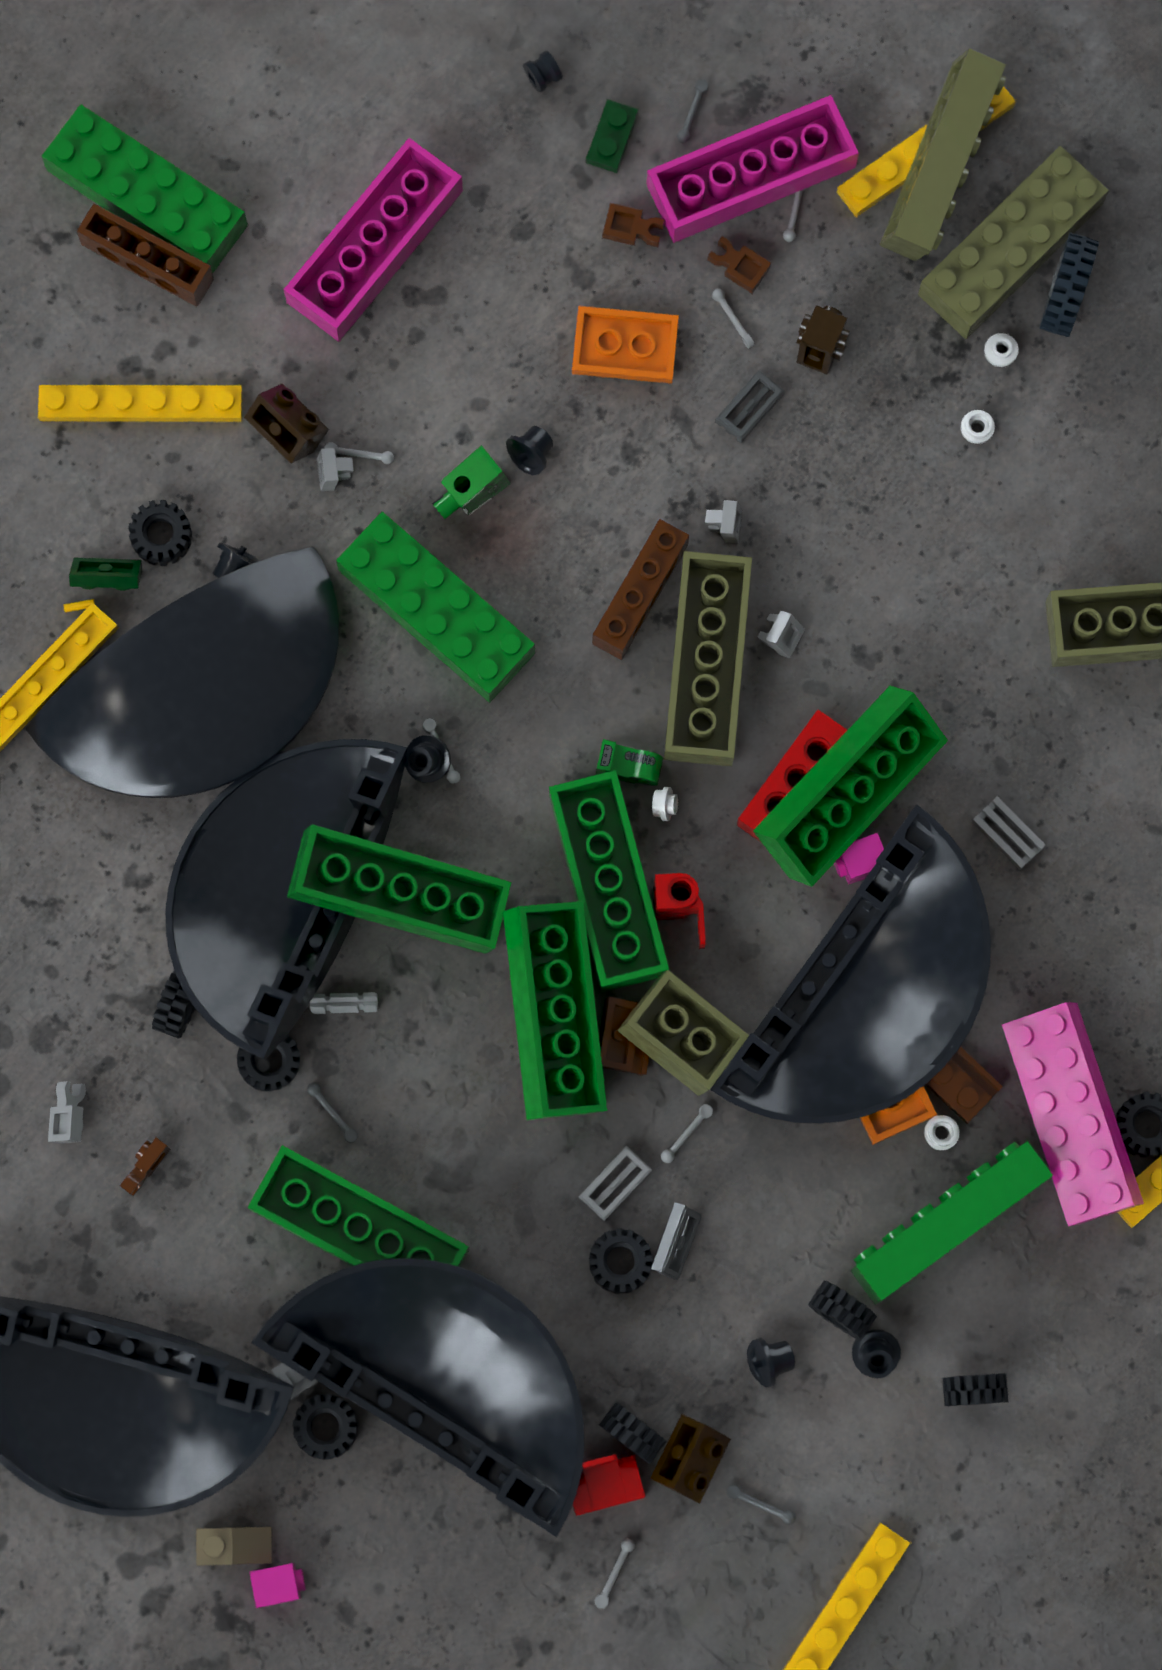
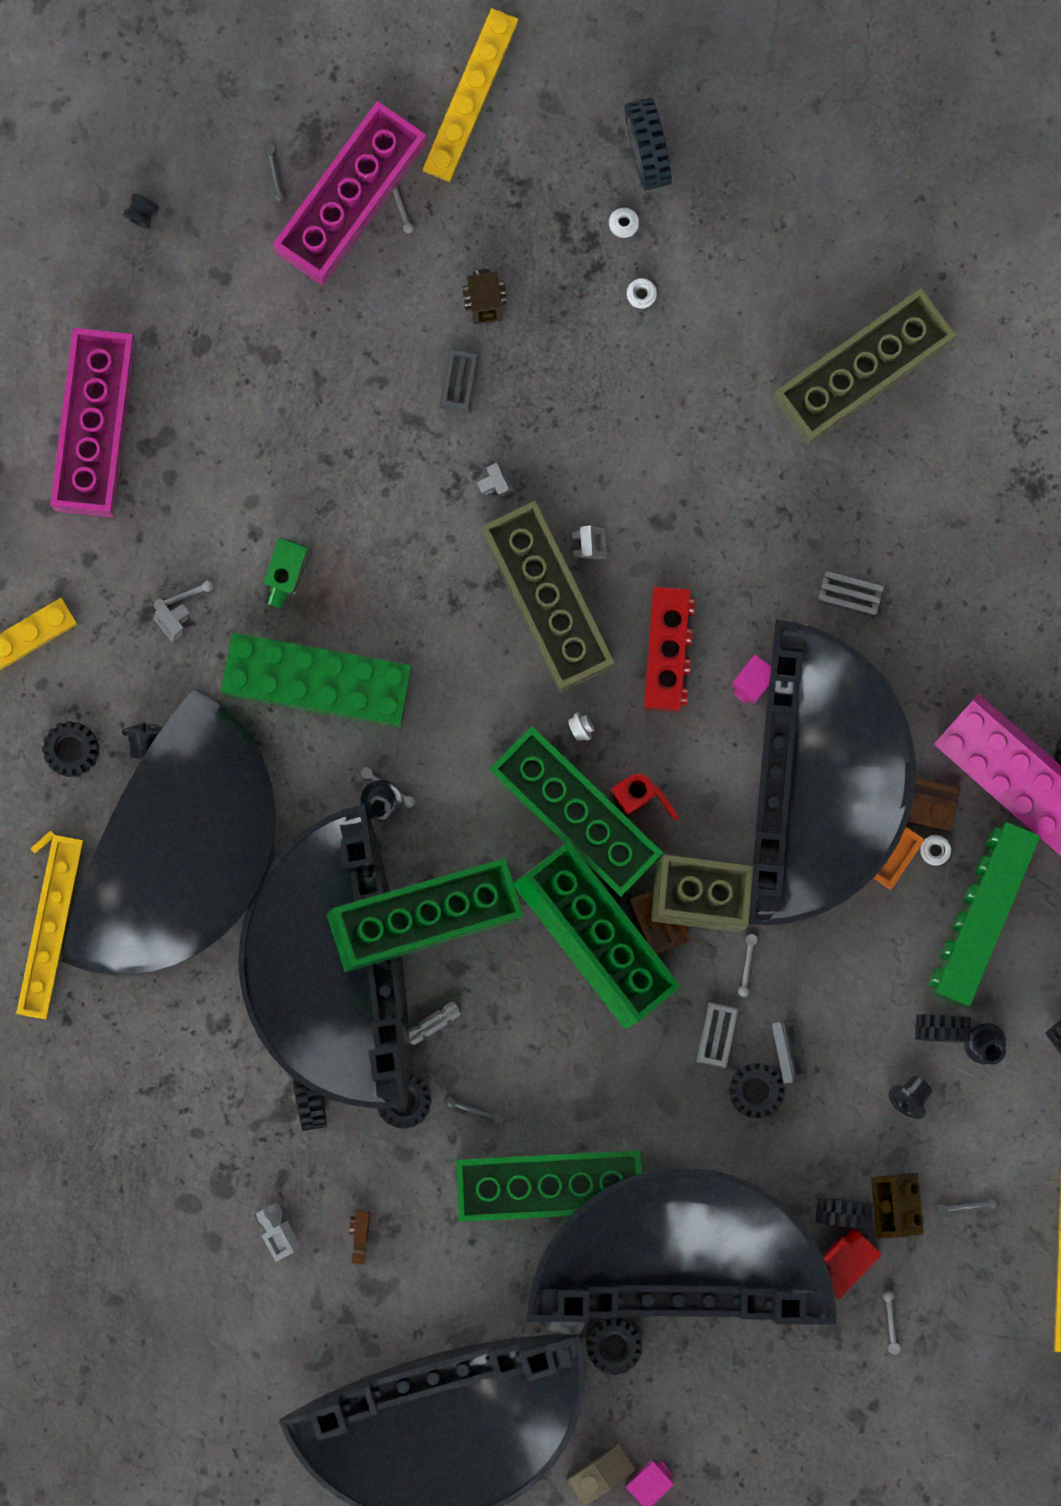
camera: 30 degrees left, 5 degrees up
dark green plate [69,557,142,591] -> none
dark brown brick [244,384,329,464] -> none
black piece [506,426,553,475] -> none
orange plate [572,306,679,384] -> none
dark green plate [586,99,639,173] -> none
reddish brown brick [592,519,689,660] -> none
green leg [596,739,664,786] -> none
reddish brown plate [602,203,665,247] -> none
reddish brown plate [707,236,771,294] -> none
light grey hinge [712,288,755,349] -> none
green brick [753,686,948,887] -> none
olive brick [879,48,1006,261] -> none
olive brick [918,146,1109,339] -> none

